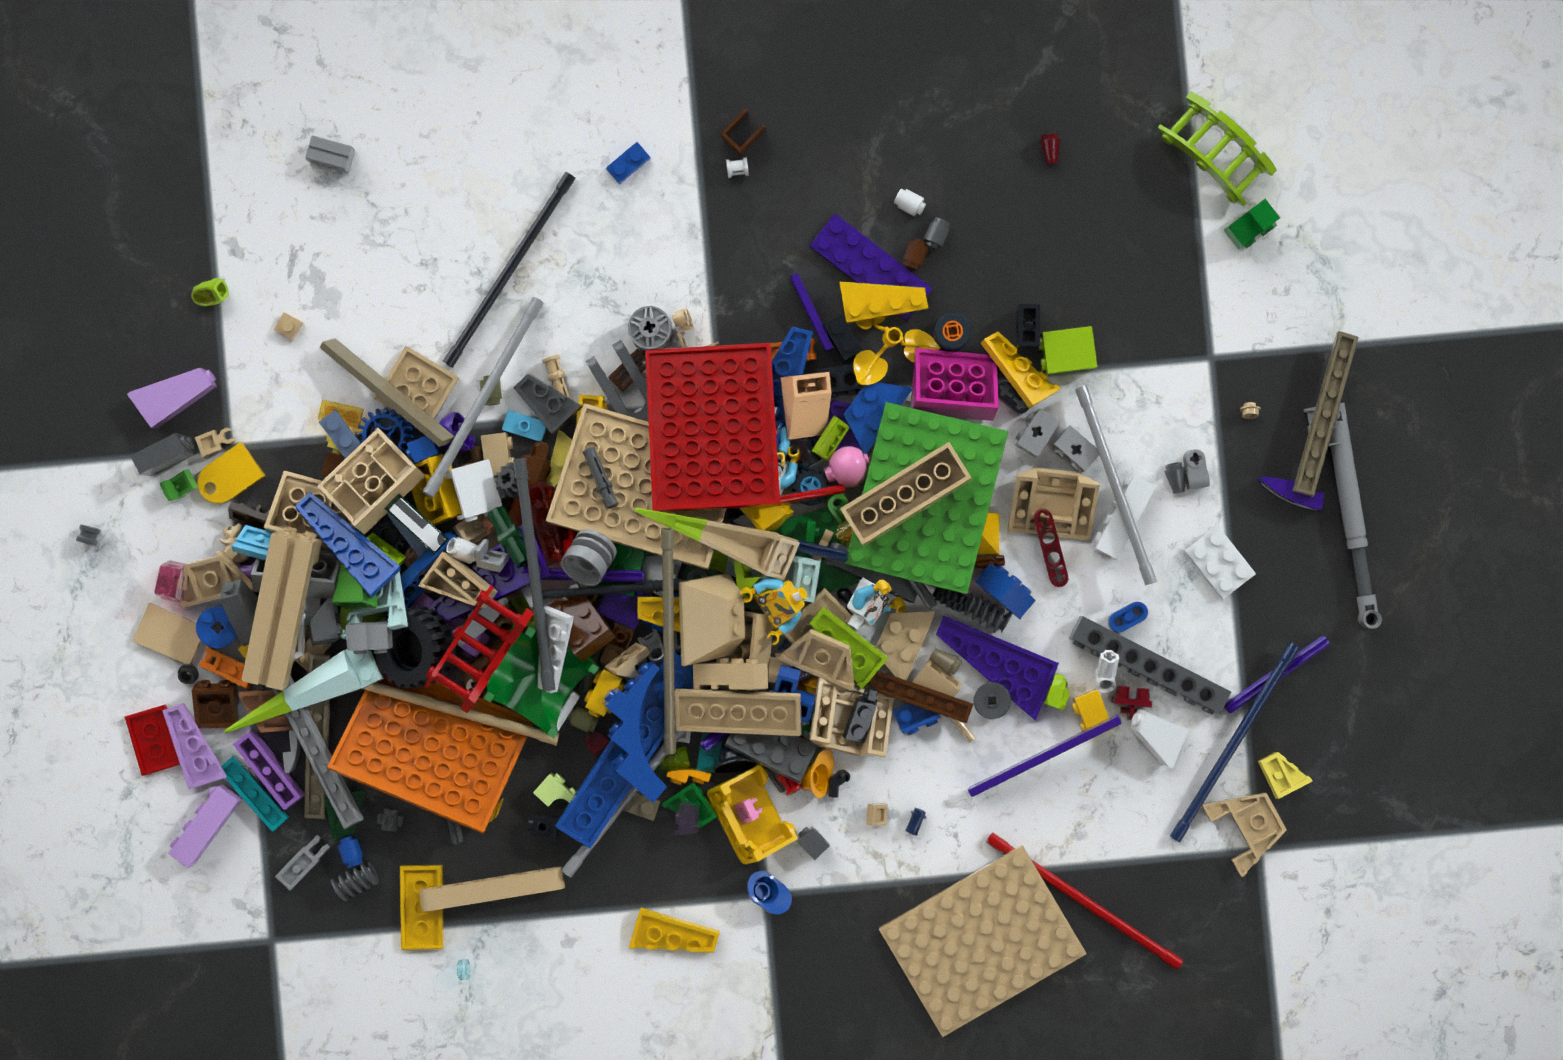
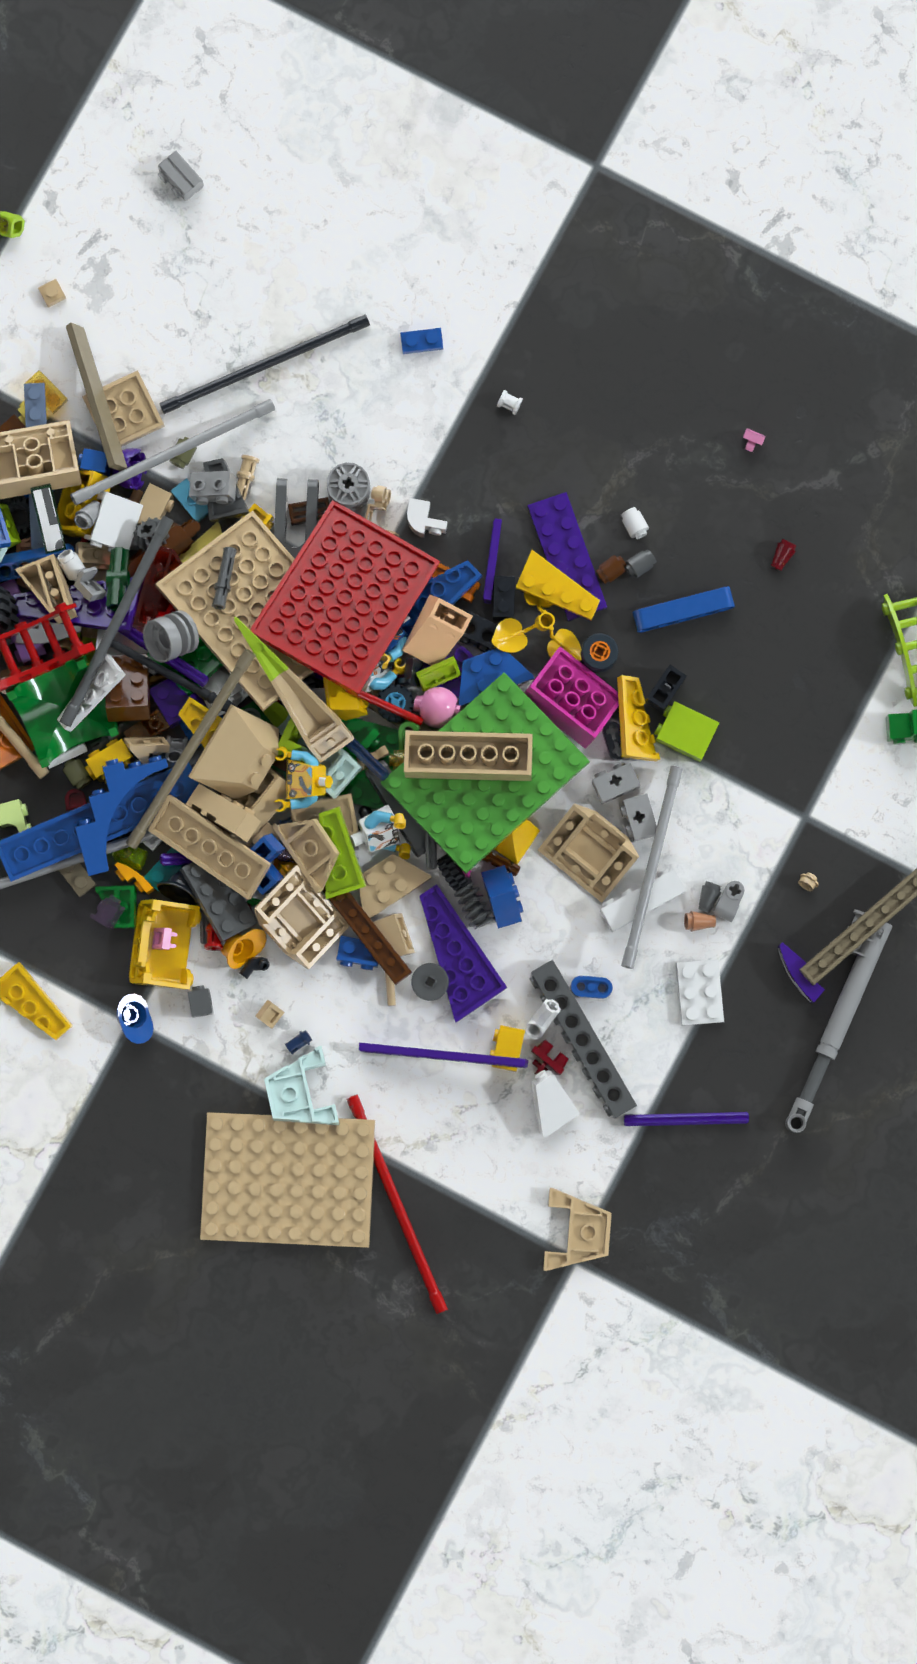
camera: 30 degrees right, 5 degrees down
blue gear [357,408,414,454] -> none
reddish brown piece [721,108,766,157] -> none
black hinge [843,685,878,743] -> none
dark tan cone [930,648,962,675] -> none
dark red beam [1033,508,1069,587] -> none
lime rock [1043,674,1070,711] -> none
dark blue piece [1170,642,1300,842] -> none
light yellow wing [1258,752,1312,799] -> none
none -> light grey cone [74,500,101,529]
none -> light grey brick [189,471,236,505]
none -> light aqua wing [264,1046,340,1125]
none -> white brick [407,498,447,538]
none -> blue beam [632,587,735,633]
none -> nougat cone [684,911,716,932]
none -> bright pink tile [743,428,766,452]

